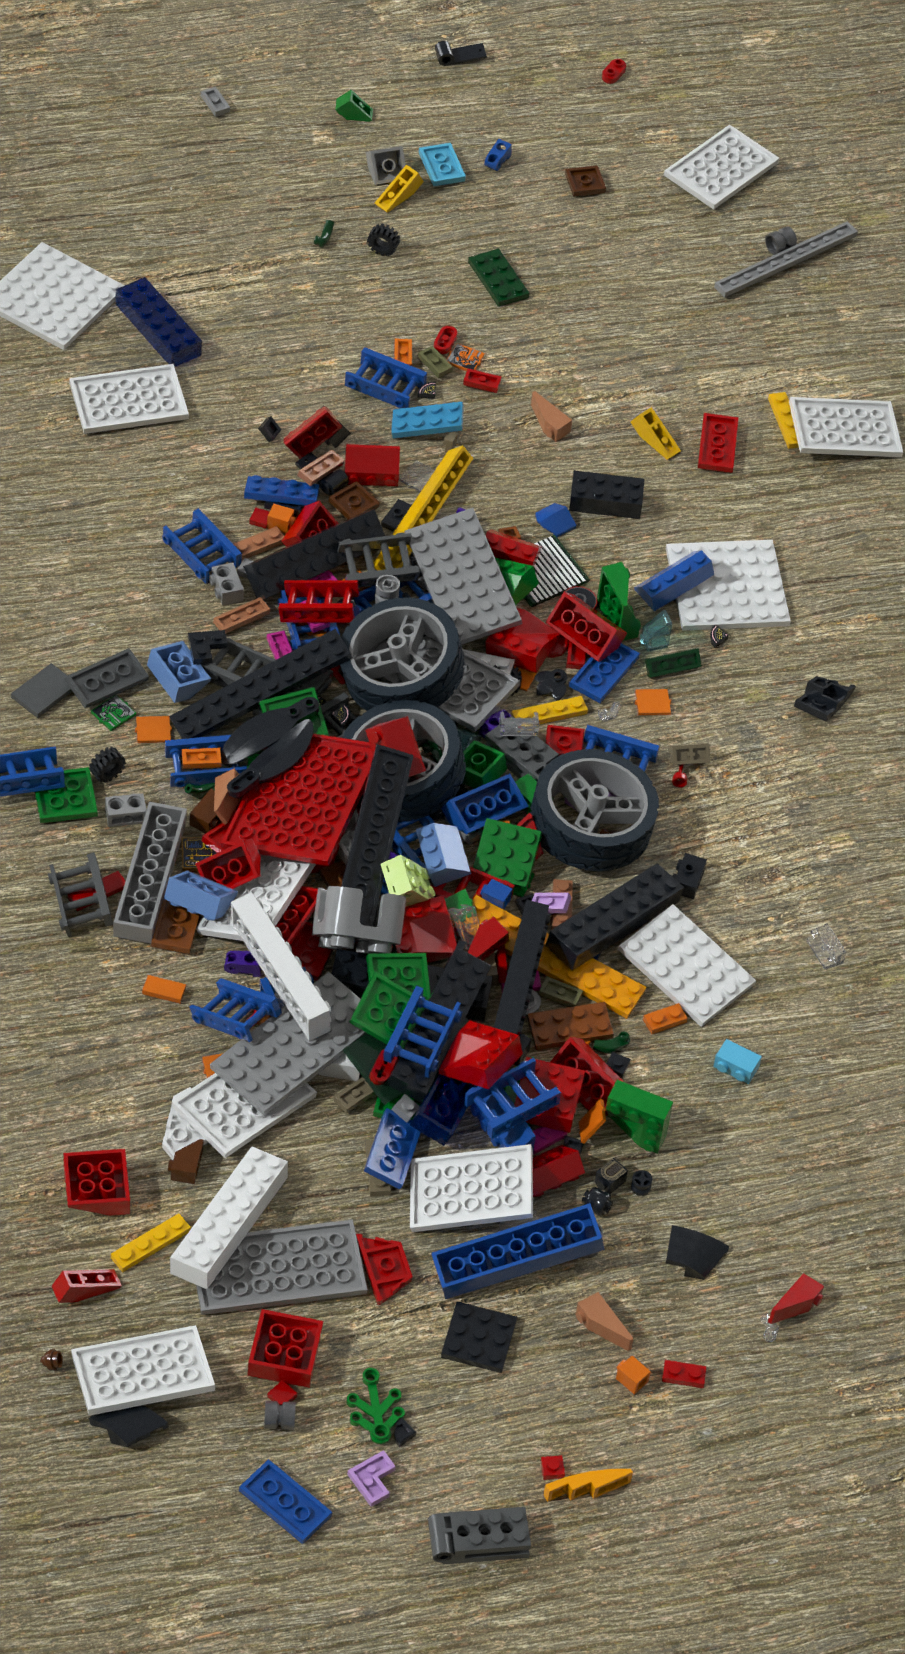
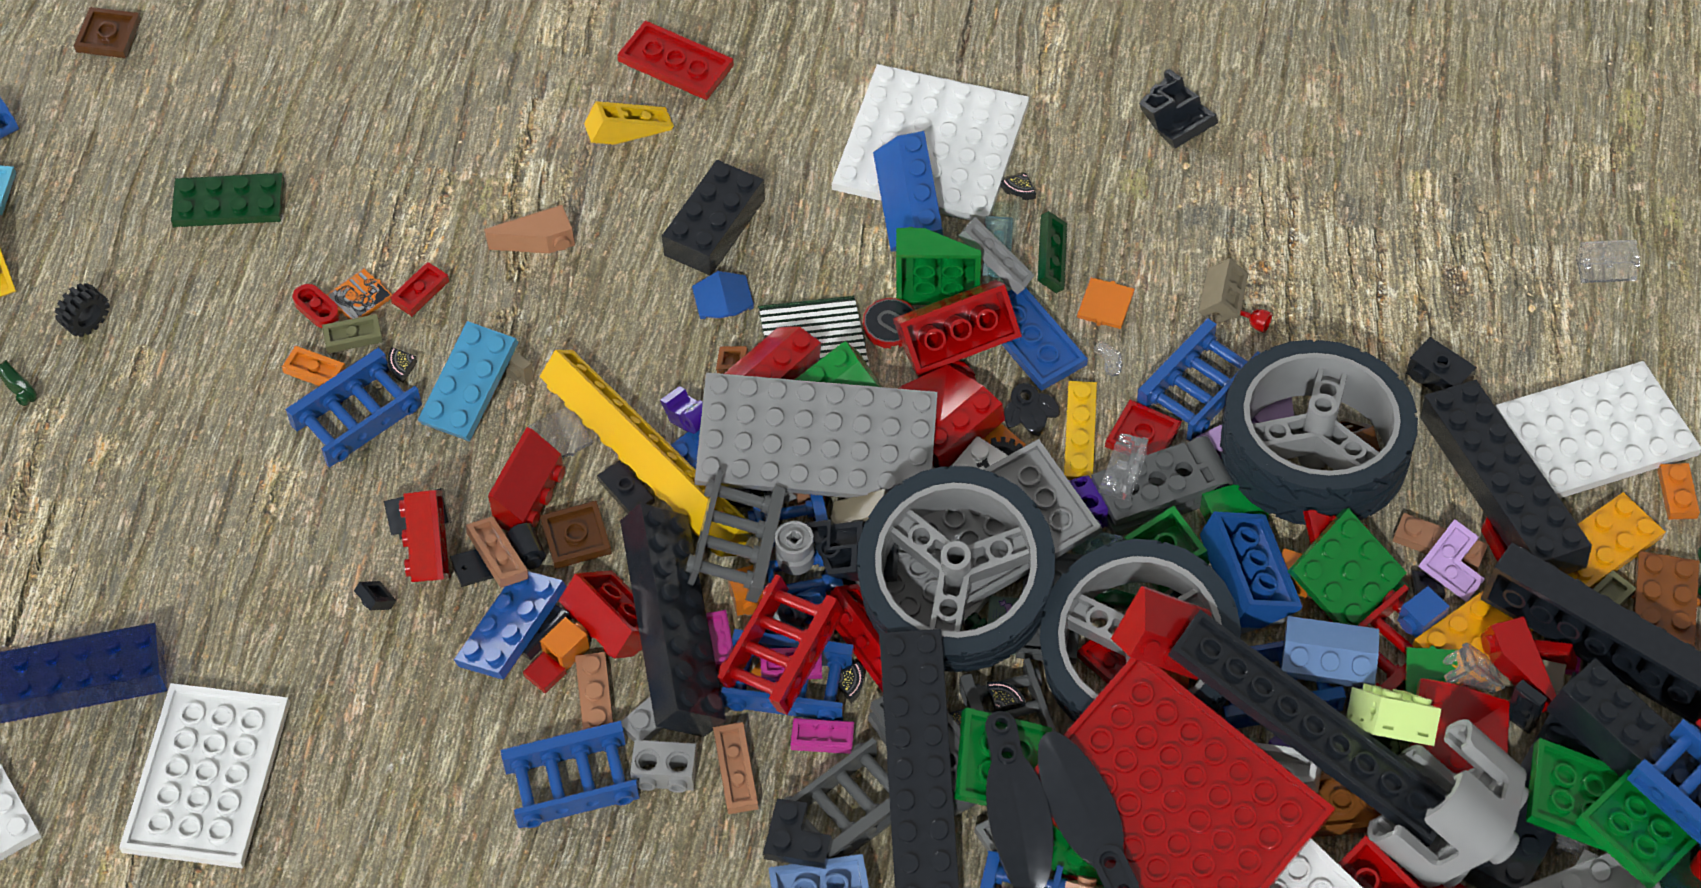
camera: 60 degrees left, 5 degrees up
red tile [566,641,586,670] -> none
none -> light grey plate [958,217,1035,295]

